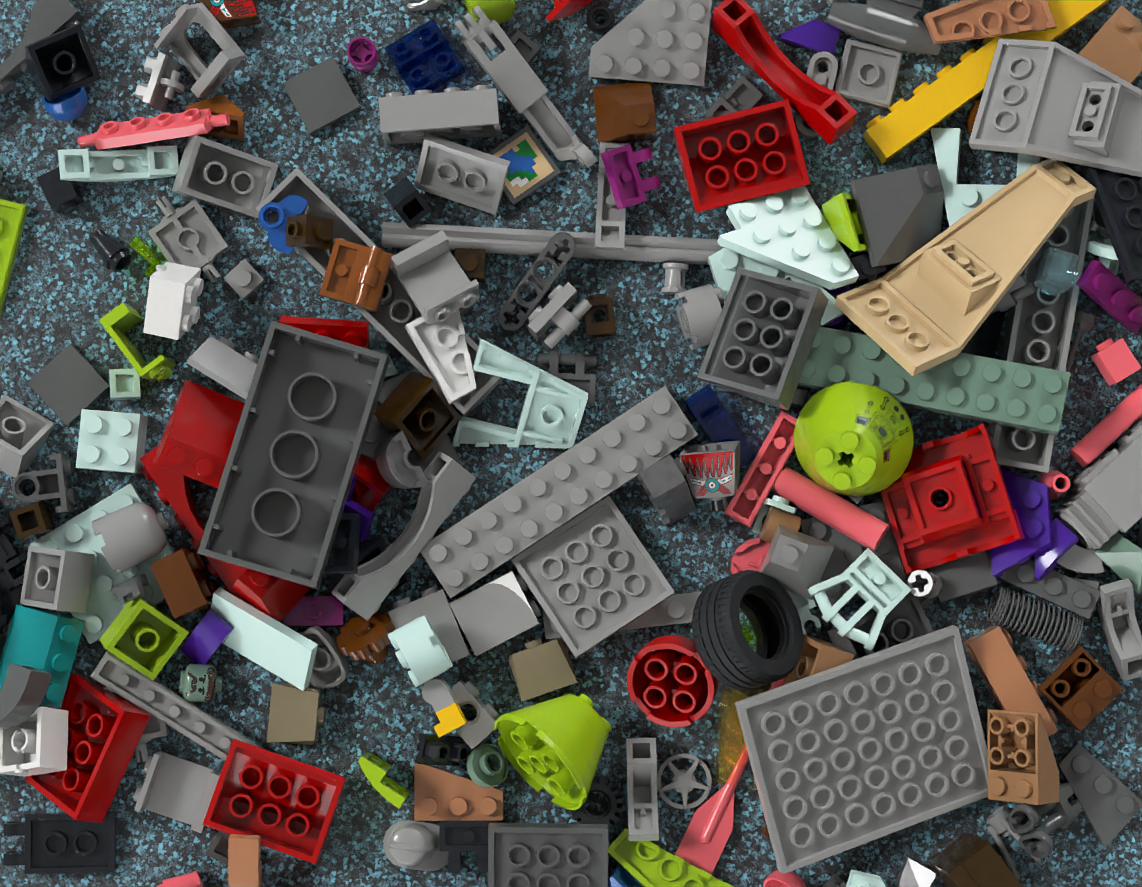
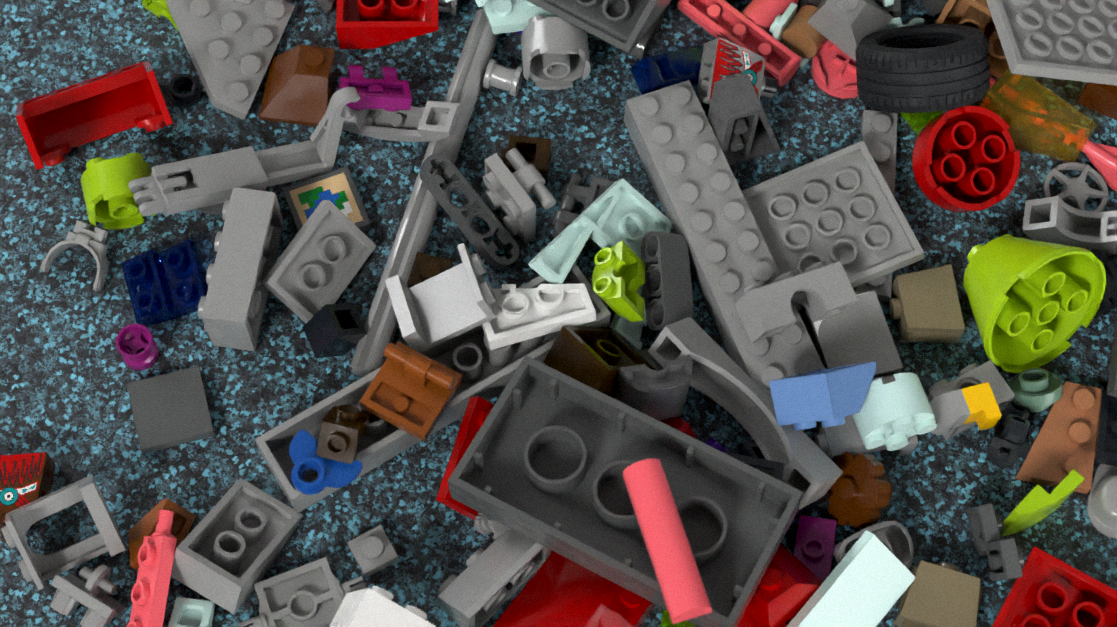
camera: 90 degrees left, 20 degrees down
none -> lime cylinder [591,240,645,322]
none -> coral brick [623,458,712,624]
none -> dark grey beam [641,230,694,331]
none -> light grey arch [734,261,858,343]
none -> medium blue slope [769,361,877,431]
none -> dark grey plate [966,503,1024,581]

